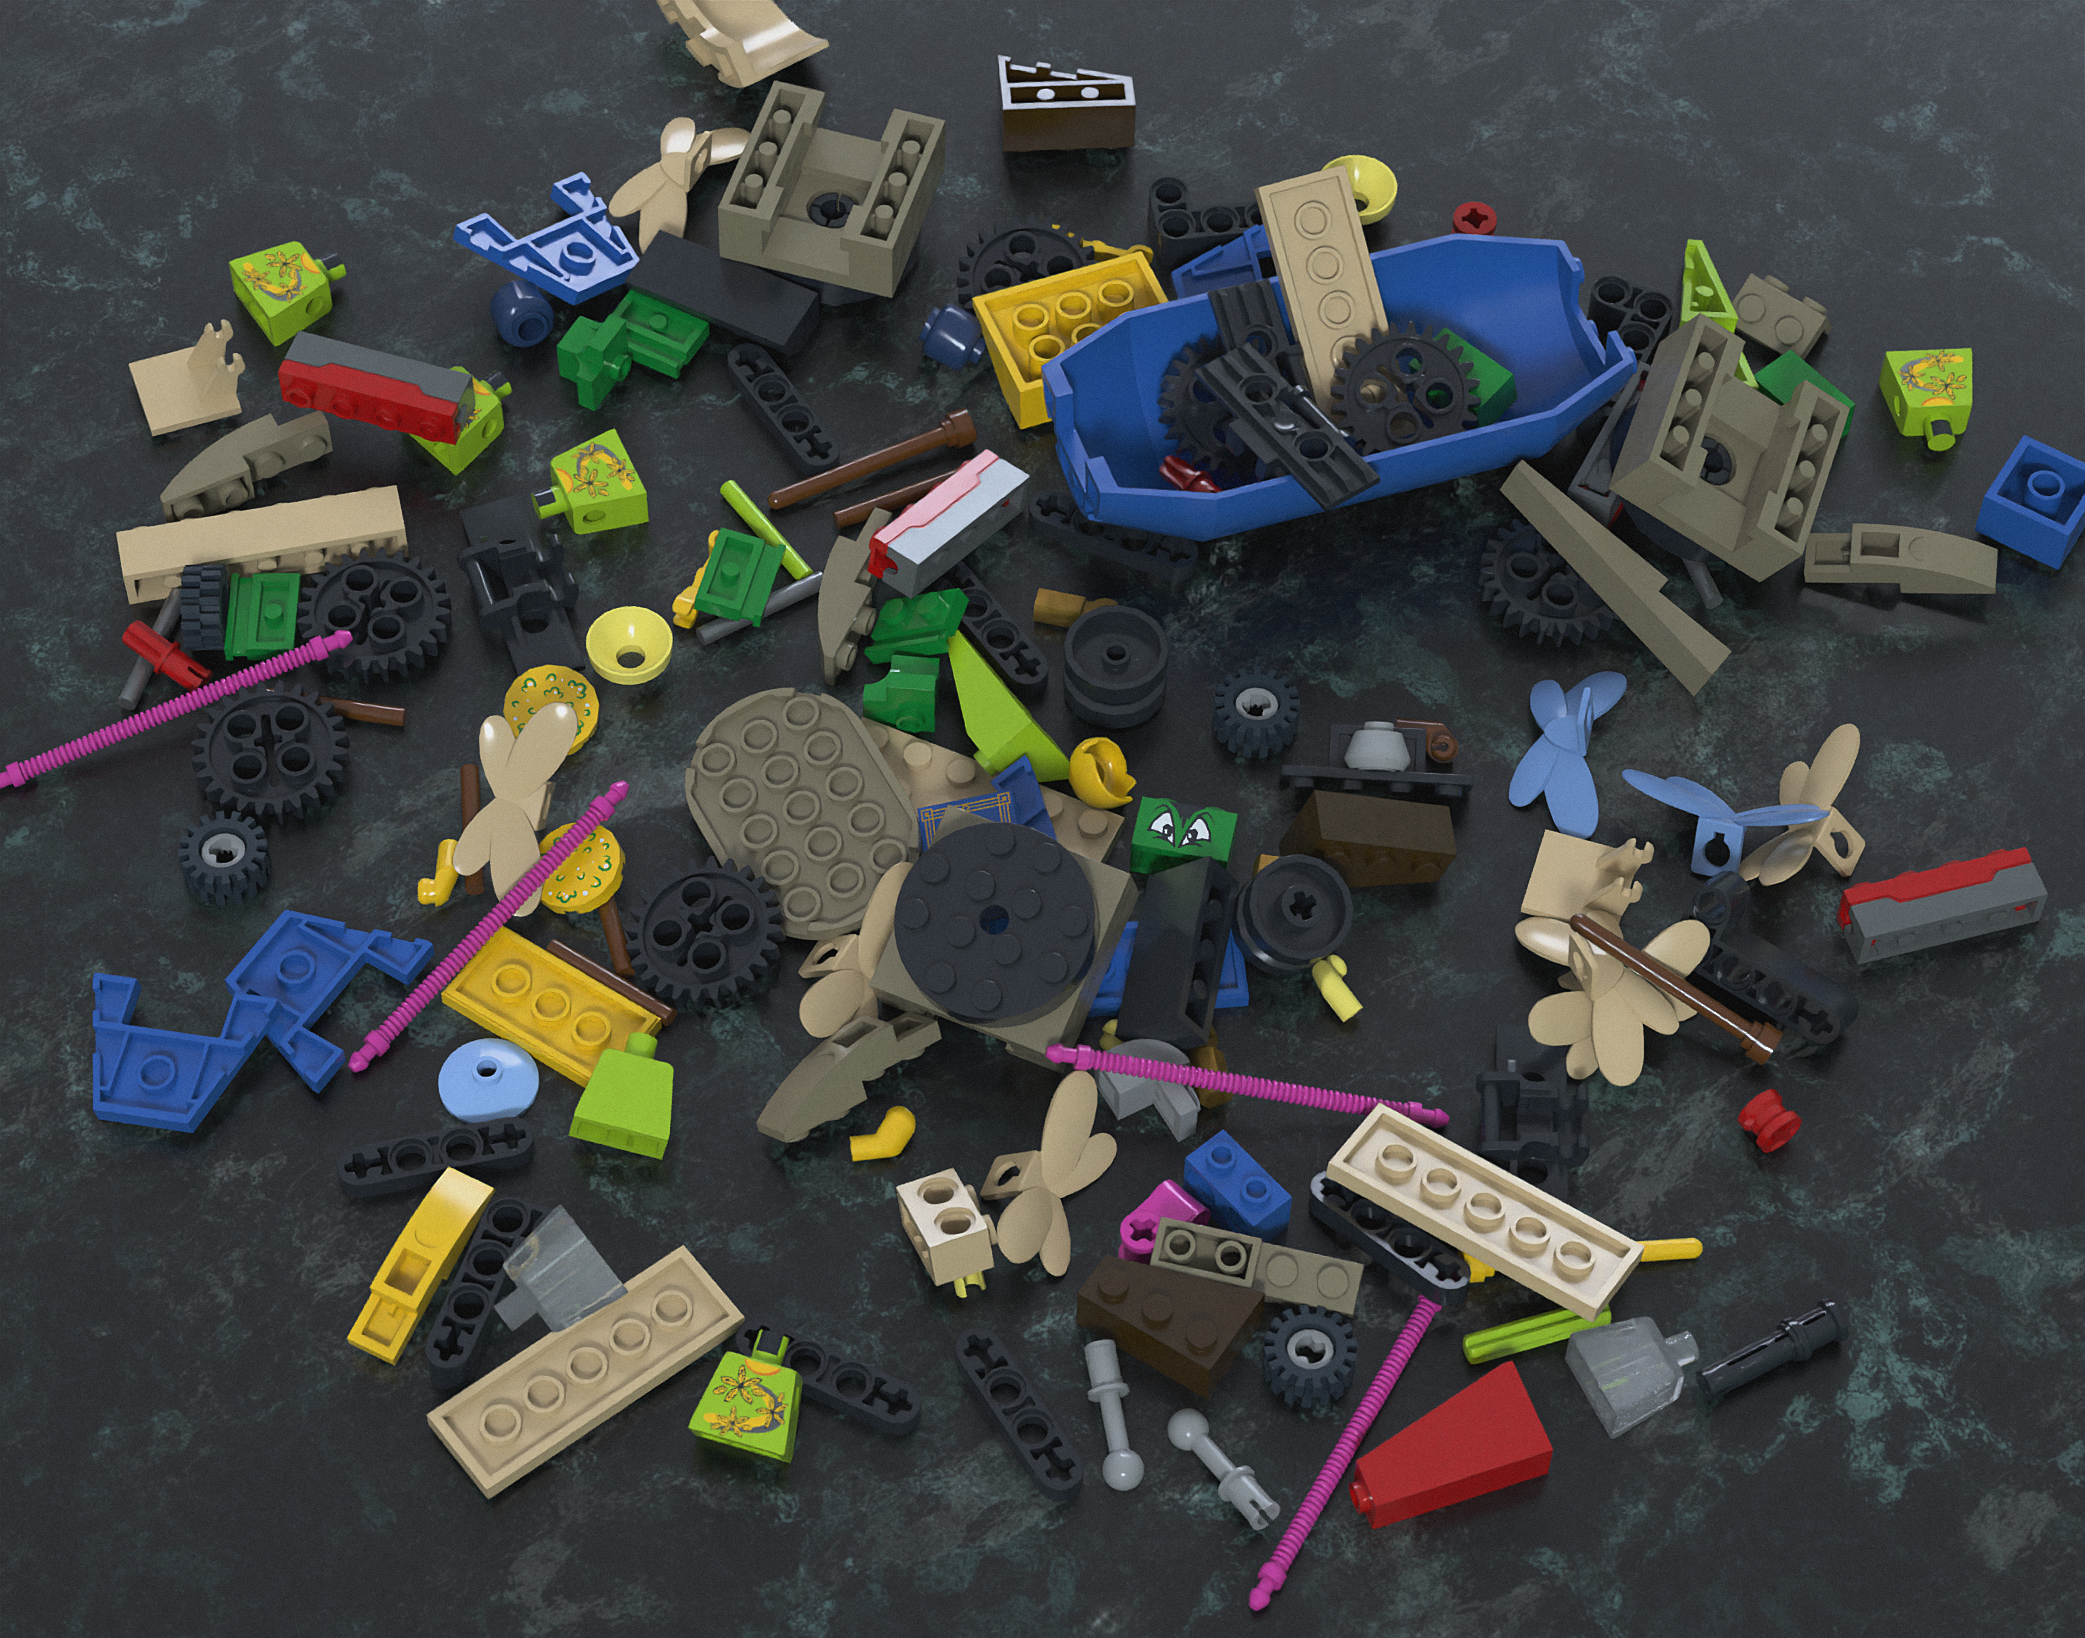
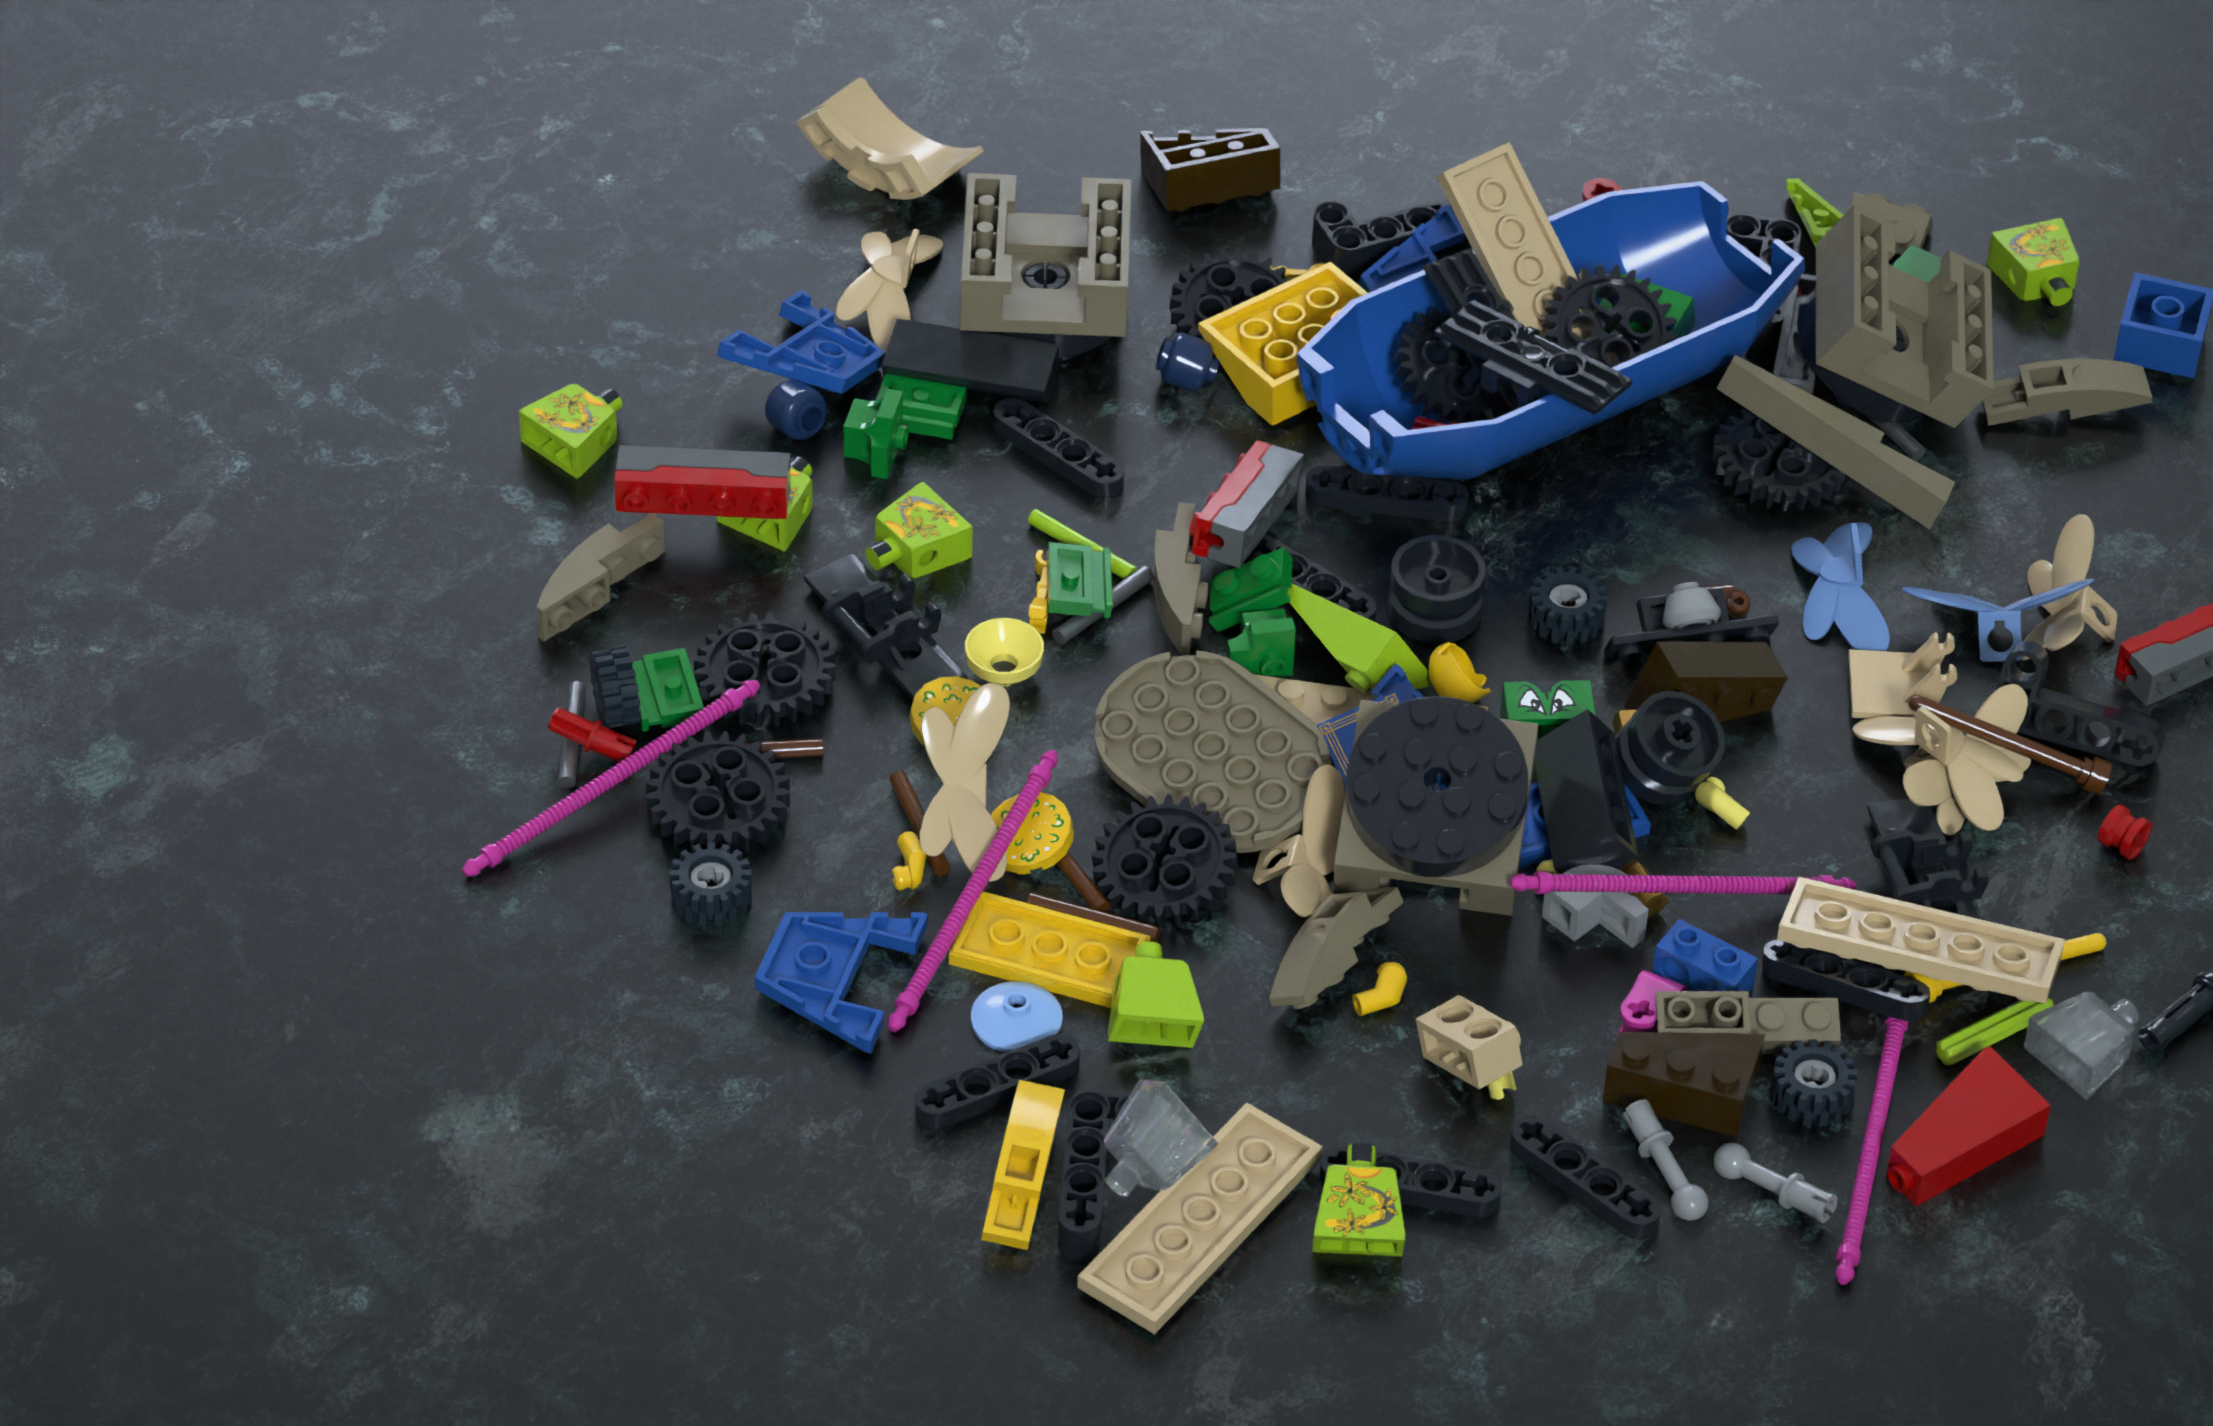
camera: 15 degrees left, 10 degrees down
blue wing [93,973,282,1133] -> none
tan brick [116,485,409,604] -> none
tan plate [129,319,245,437] -> none
reddish brown piece [767,408,977,510] -> none
reddish brown bar [832,468,958,530] -> none
tan piece [980,1070,1117,1276] -> none
pearl gold bar [1033,588,1118,628] -> none

